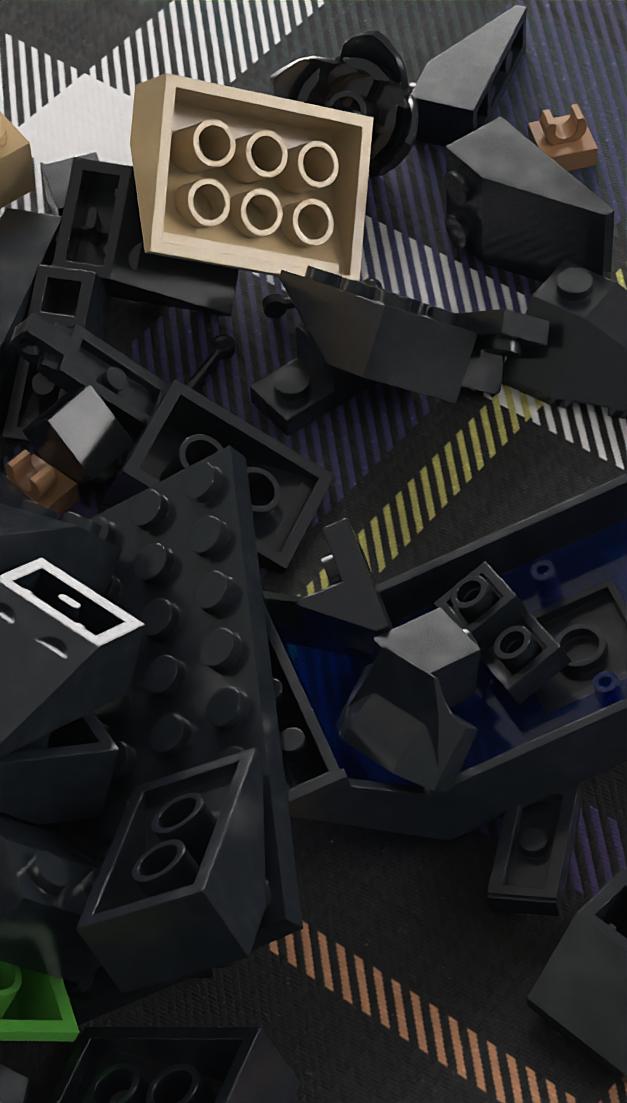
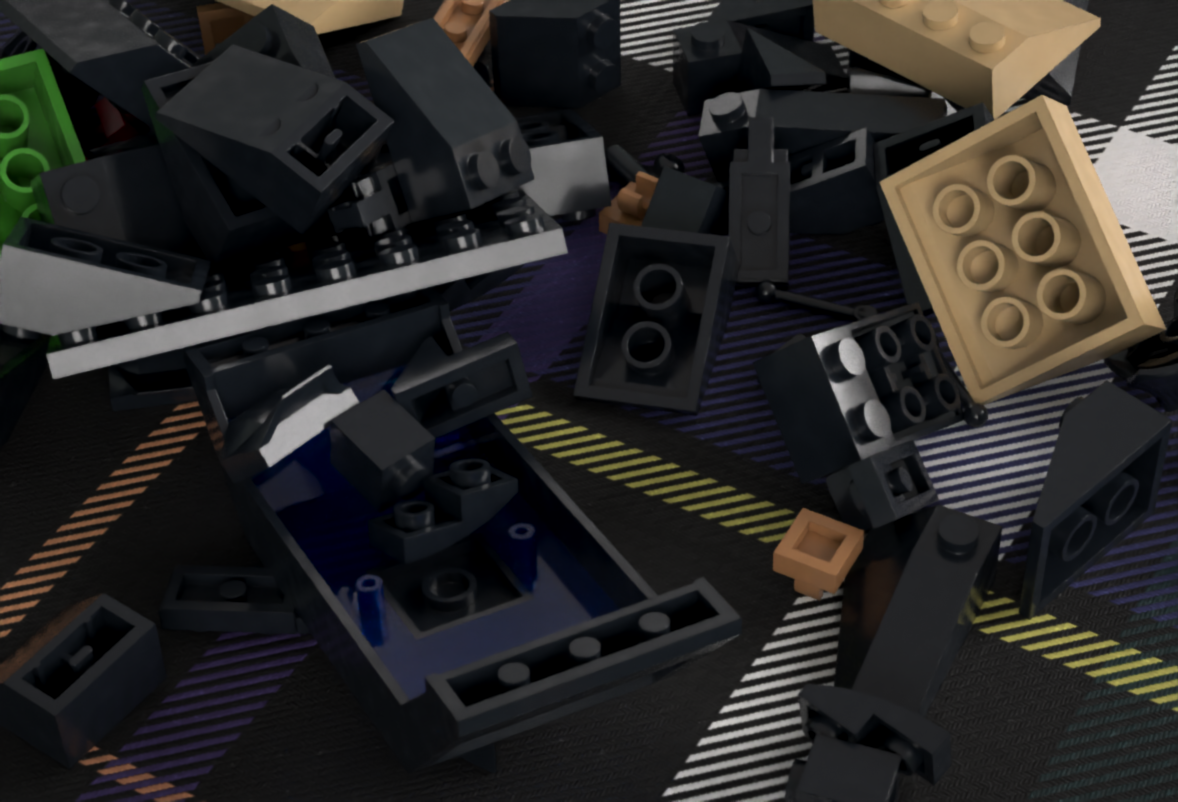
camera: 80 degrees right, 5 degrees down
none -> medium nougat tile [773,508,864,601]

